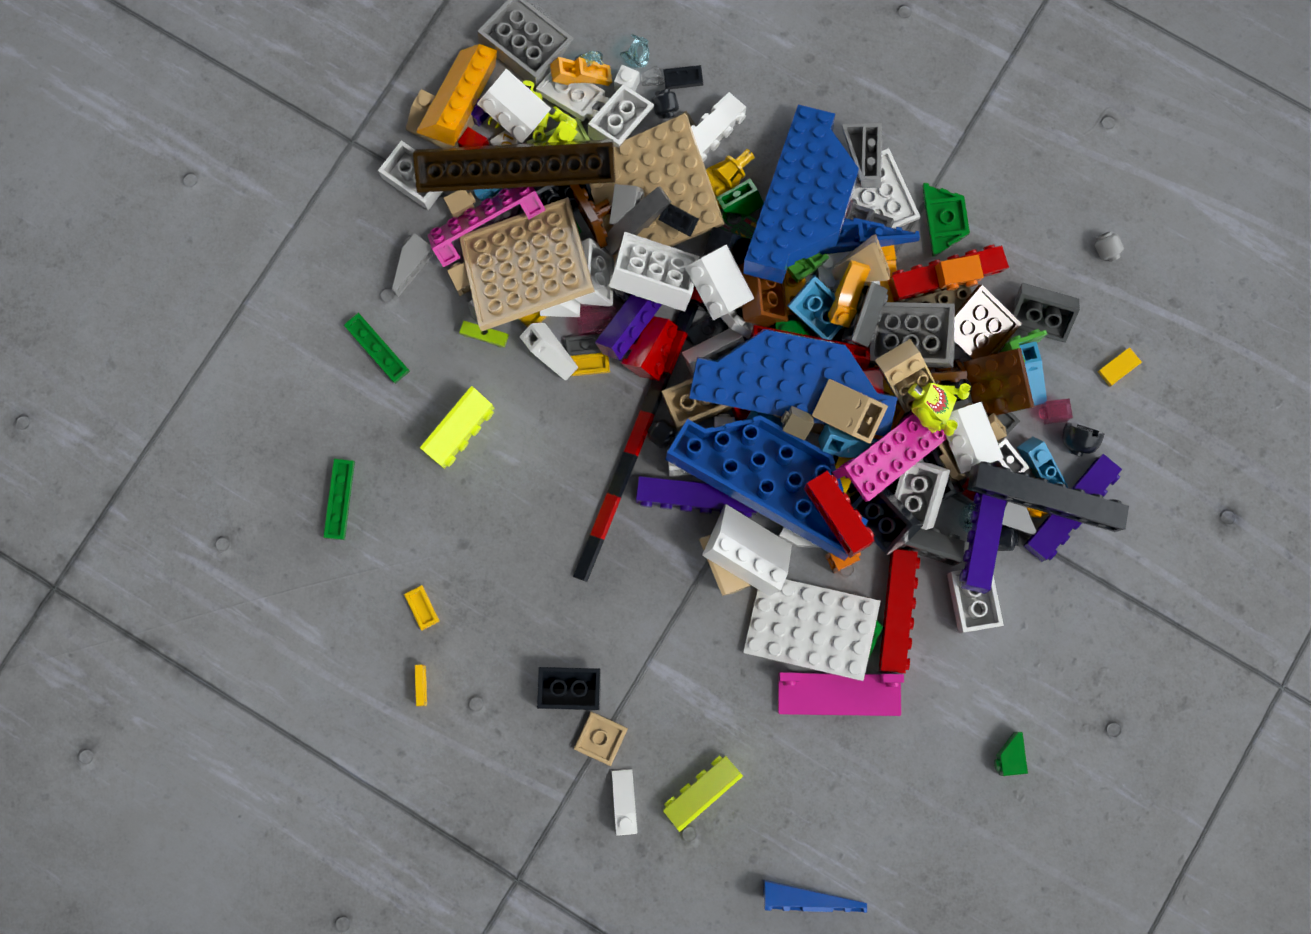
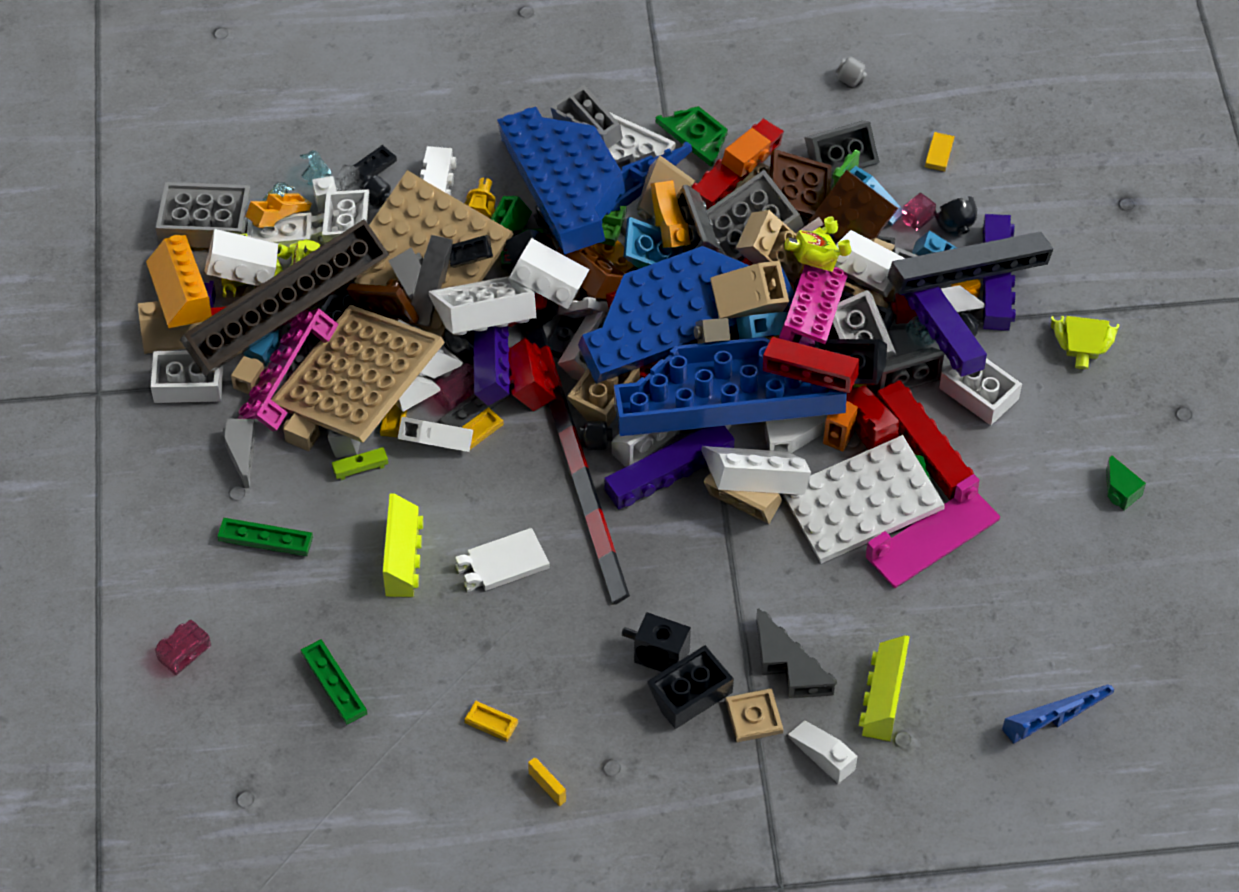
camera: 40 degrees left, 25 degrees down
none -> clear pink brick [155,620,212,676]
none -> white tile [455,528,550,592]
none -> black piece [621,612,691,672]
none -> dark grey slope [756,609,837,698]
none -> red wedge [846,385,900,450]
none -> neon yellow torso [1051,316,1119,369]

